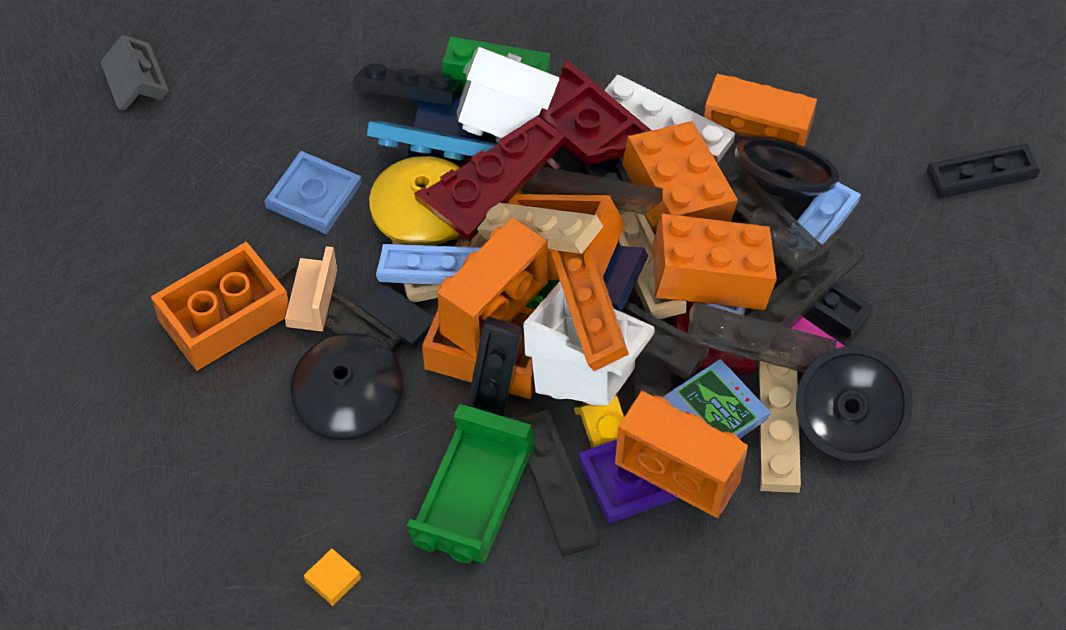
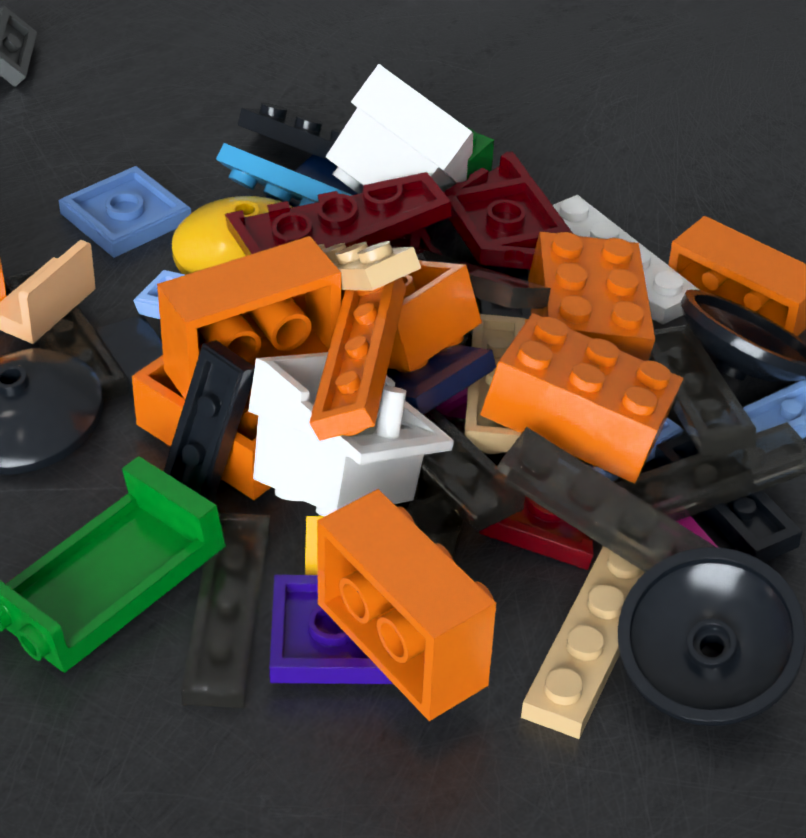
camera: 20 degrees right, 15 degrees down
tile [663,359,771,439] -> none

